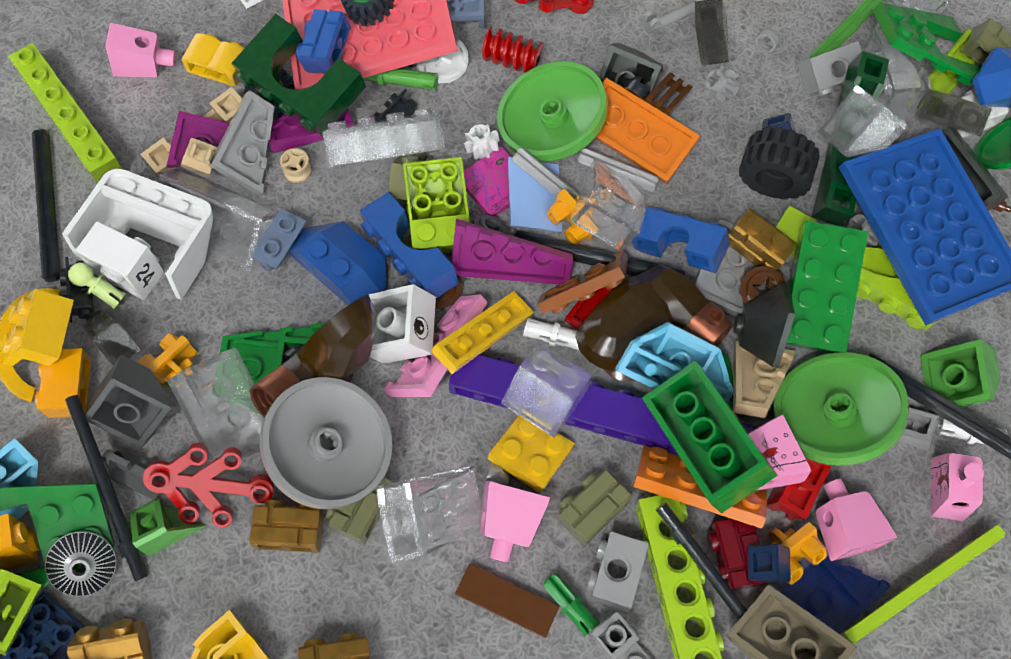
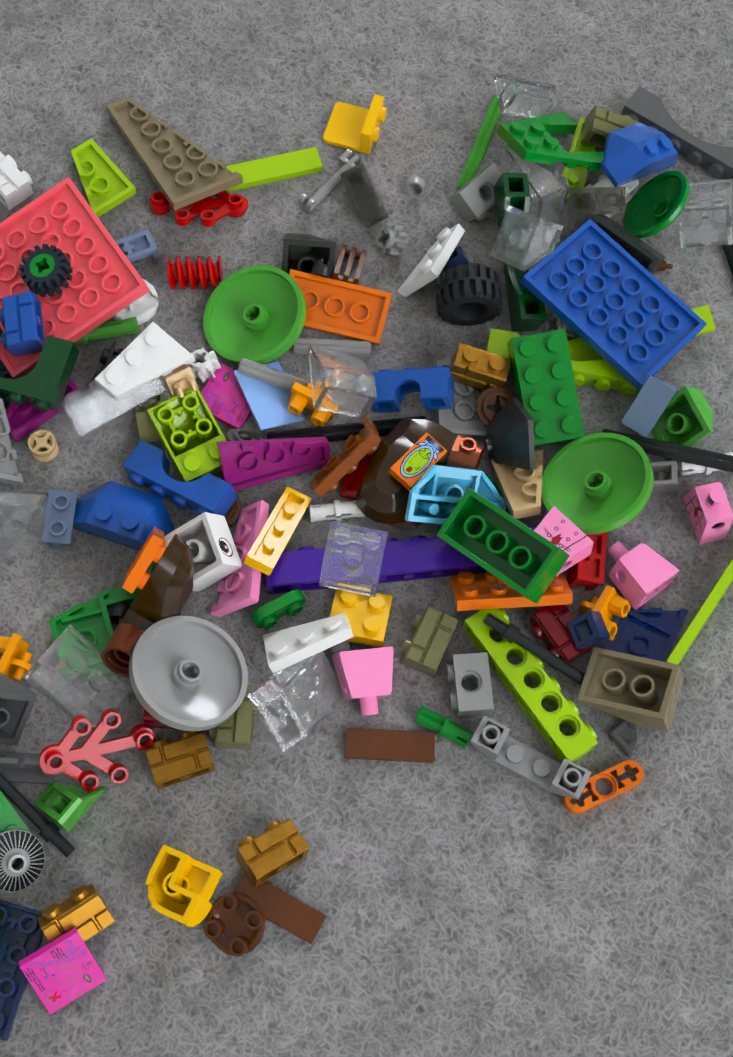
camera: 25 degrees left, 0 degrees up
none -> white wing [95,322,195,401]
none -> orange plate [122,527,166,594]
none -> tan tile [162,364,199,398]
none -> green plate [250,589,306,630]
none -> white wing [263,613,354,673]
none -> tile [388,432,447,491]
none -> white wing [397,223,465,297]
none -> sand blue hinge [621,375,678,438]

